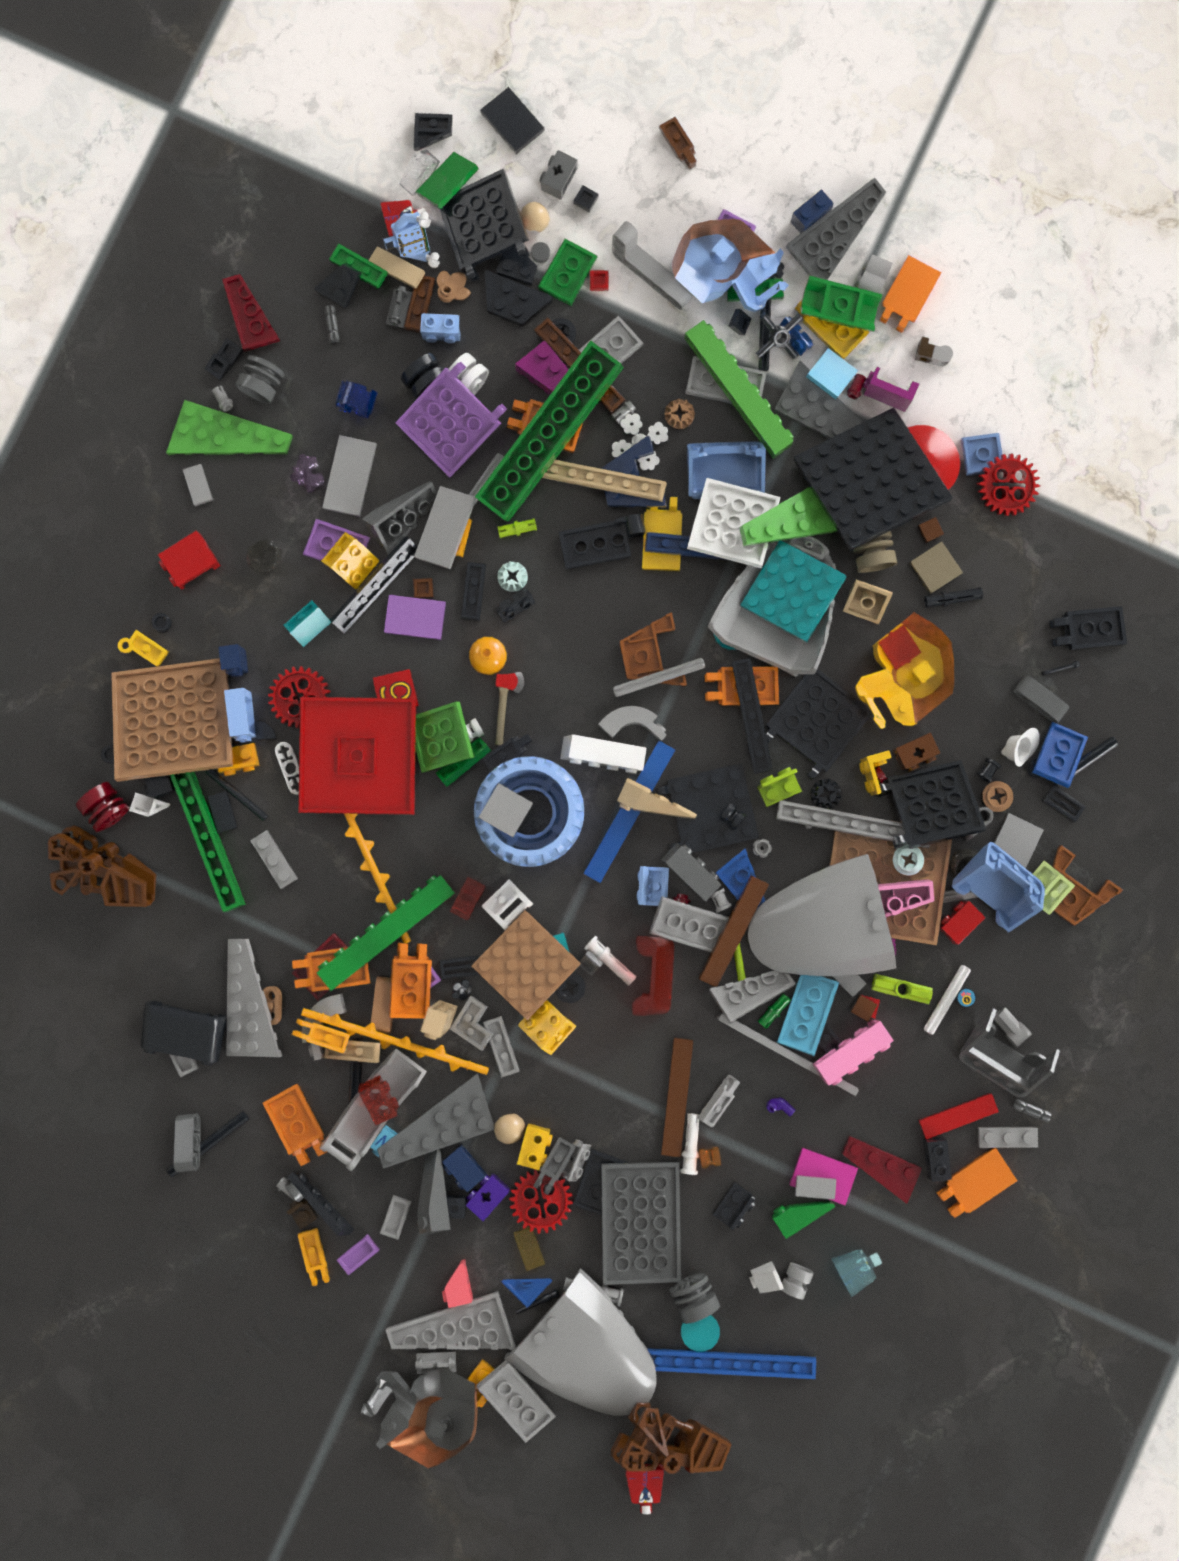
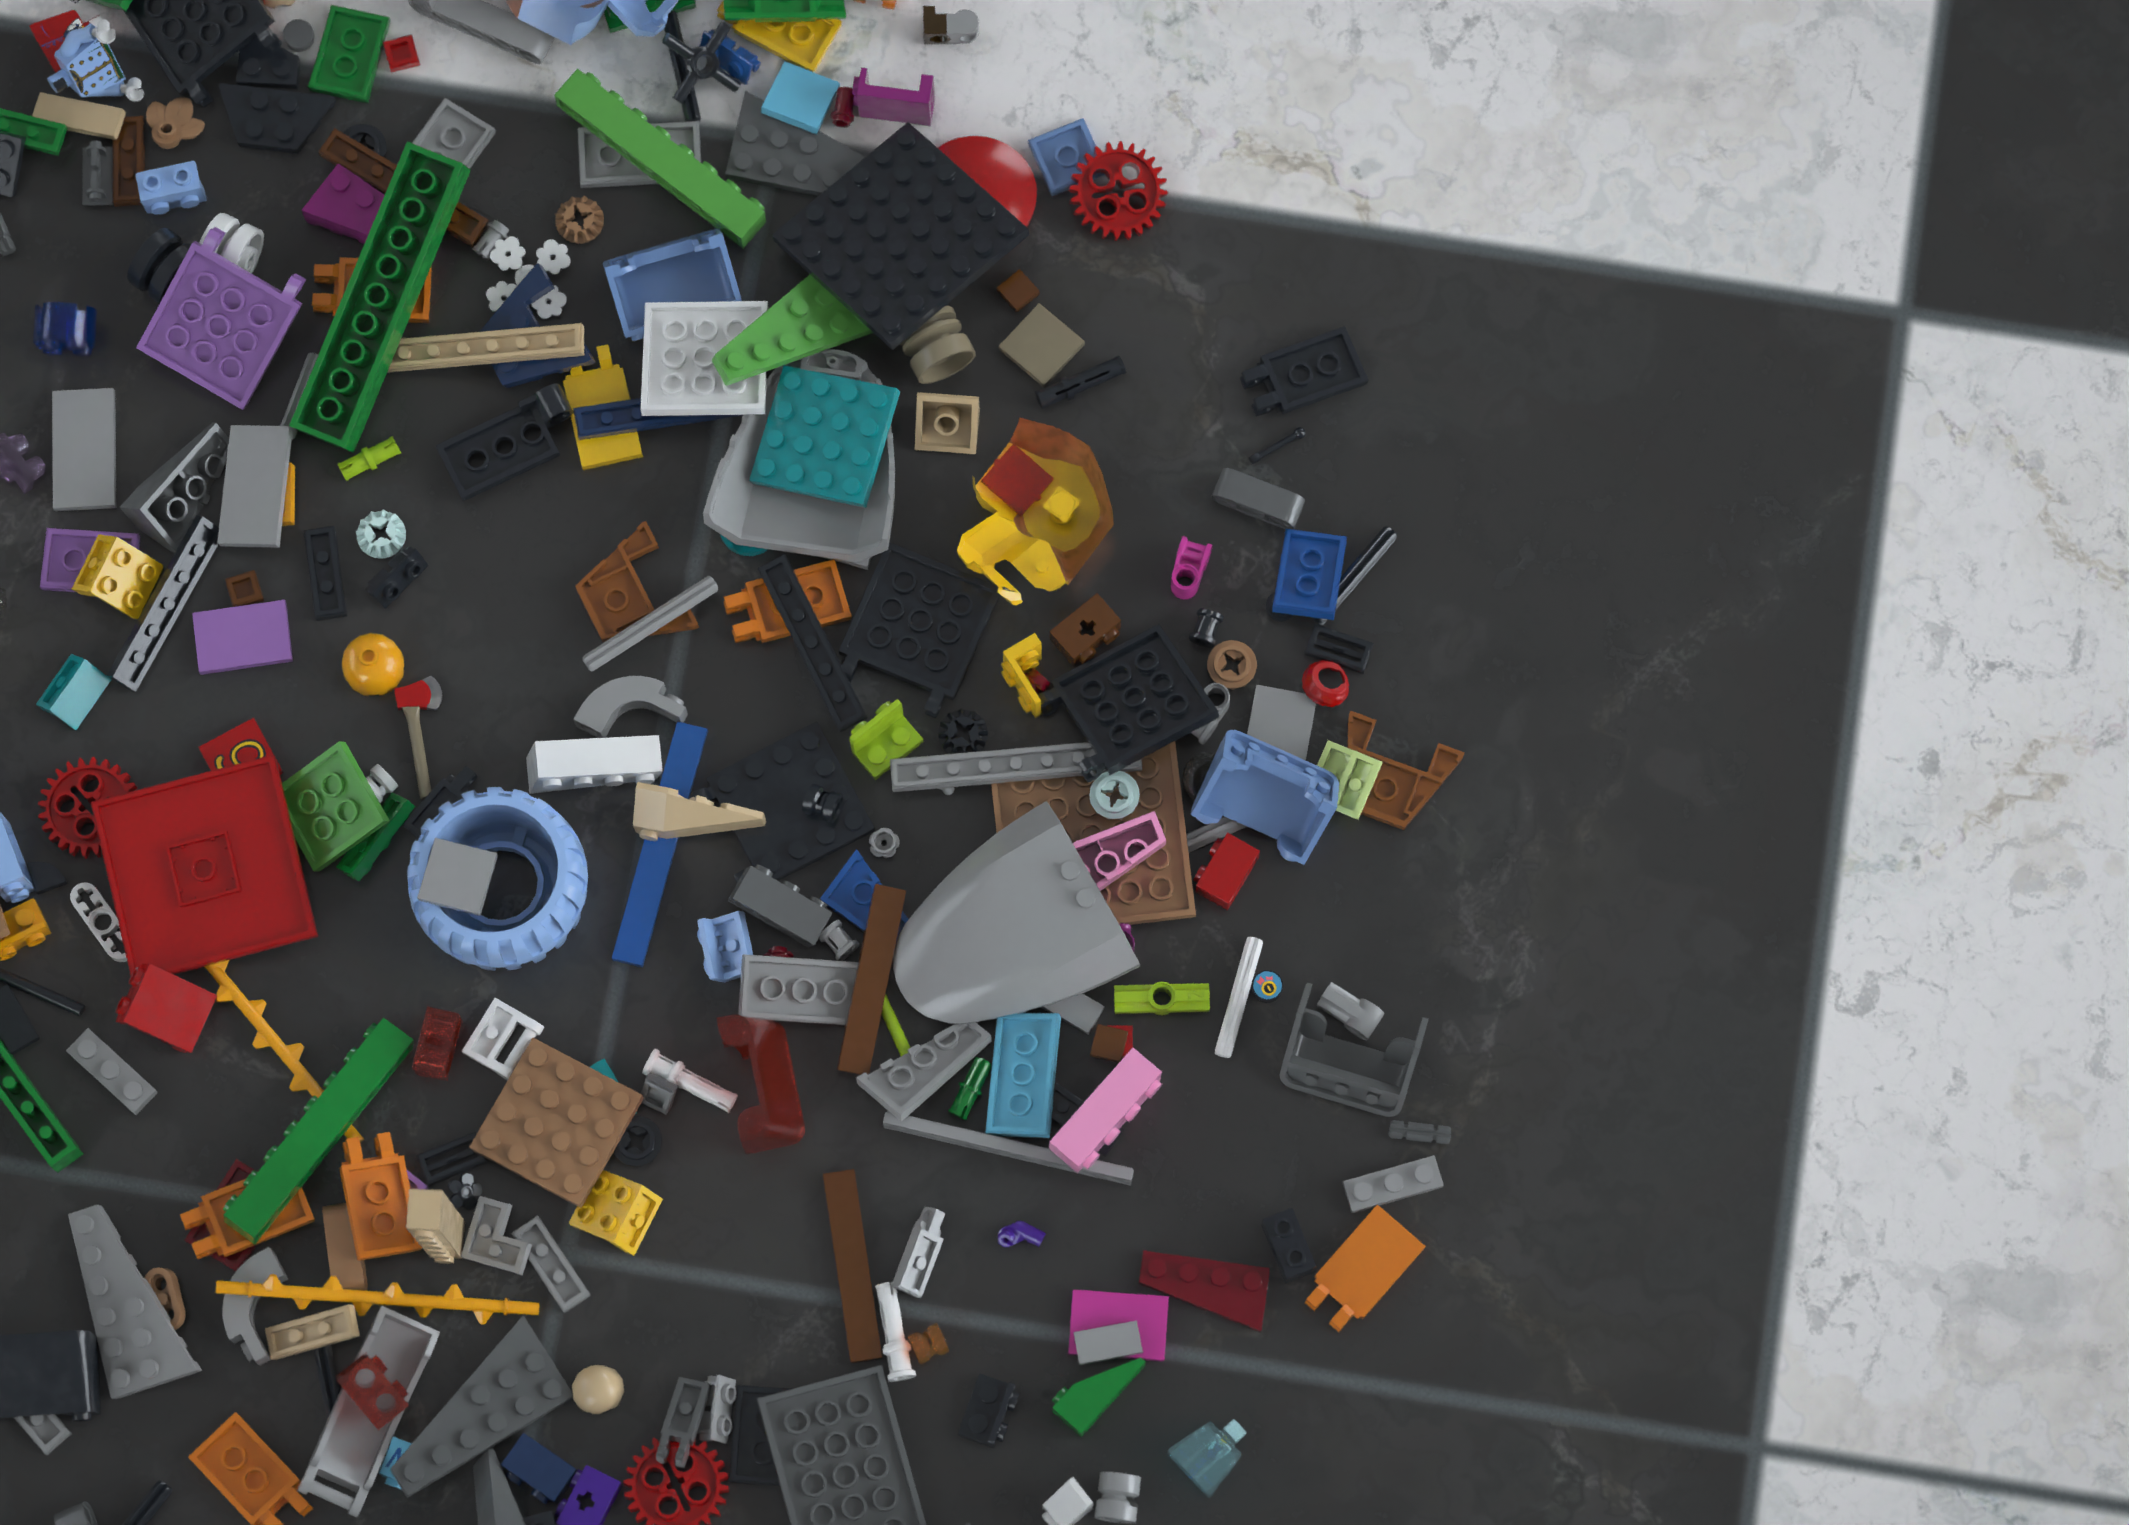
camera: 15 degrees left, 10 degrees down
light orange hinge [292,1019,350,1053] -> none
yellow brick [517,1123,553,1170] -> none
black plate [728,309,752,336] -> none
red tile [918,1093,999,1139] -> none
white piece [1001,728,1040,767] -> none
none -> red panel [116,964,217,1053]
none -> dark pink piece [1171,536,1213,600]
none -> red piece [1302,660,1349,707]

